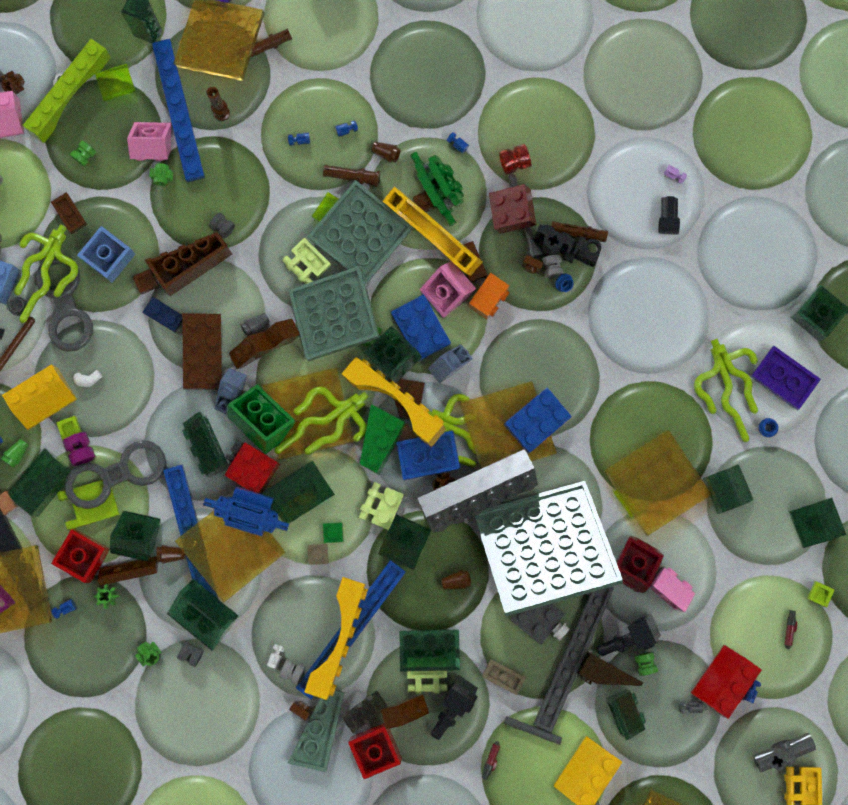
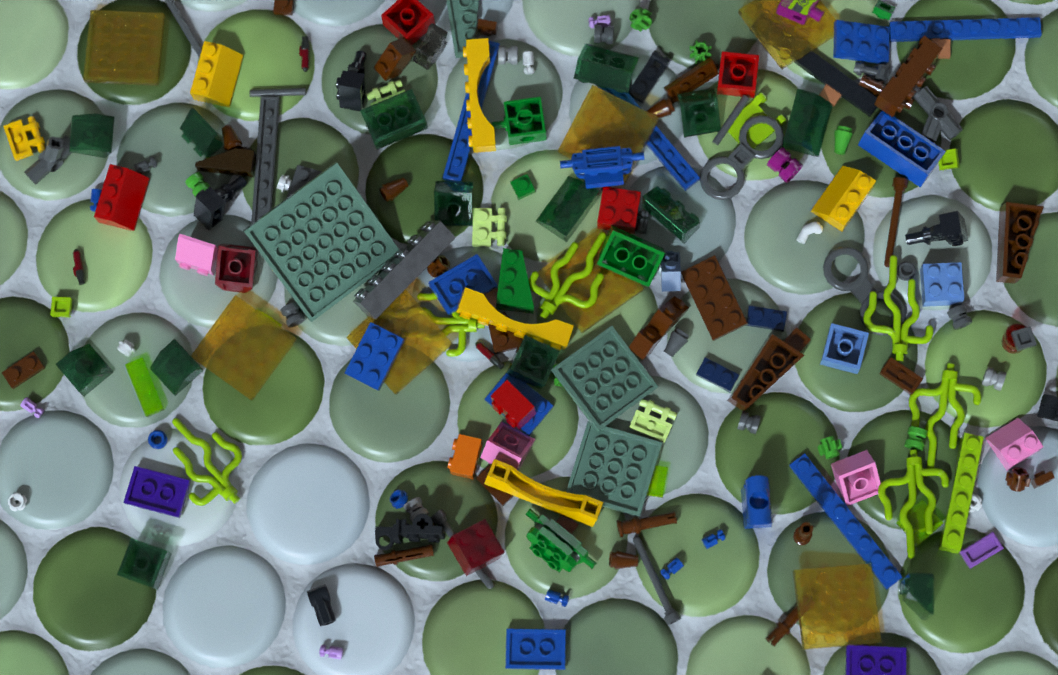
camera: 165 degrees right, 5 degrees down
blue piece [51,599,77,619] -> none
lime plate [56,416,82,440] -> none
dark tan plate [308,544,328,565] -> none
sand blue slope [428,344,473,383] -> none
dark tan plate [481,659,526,695] -> none
clear red wheel [499,144,532,175] -> none
reddish brown plate [522,255,544,274] -> none
none -> clear green slope [69,114,114,158]
none -> white plate [117,340,135,357]
none -> clear neon green plate [125,357,165,417]
none -> reddish brown cone [221,125,242,151]
none -> dark grey wheel [280,302,305,328]
none -> piece [475,342,505,369]
none -> green piece [491,97,547,145]
none -> red brick [491,380,536,430]
none -> blue plate [506,629,566,670]
none -> lavender piece [589,15,611,28]
none -> black plate [628,50,671,104]
none -> dark grey piece [633,536,682,625]
none -> dark blue plate [696,357,739,393]
none -> dark grey bar [712,95,749,146]
none -> blue piece [741,475,772,529]
none -> lime plant [878,450,949,559]
none -> lime plant [908,363,981,468]
none -> medium lavender tile [959,532,1004,569]

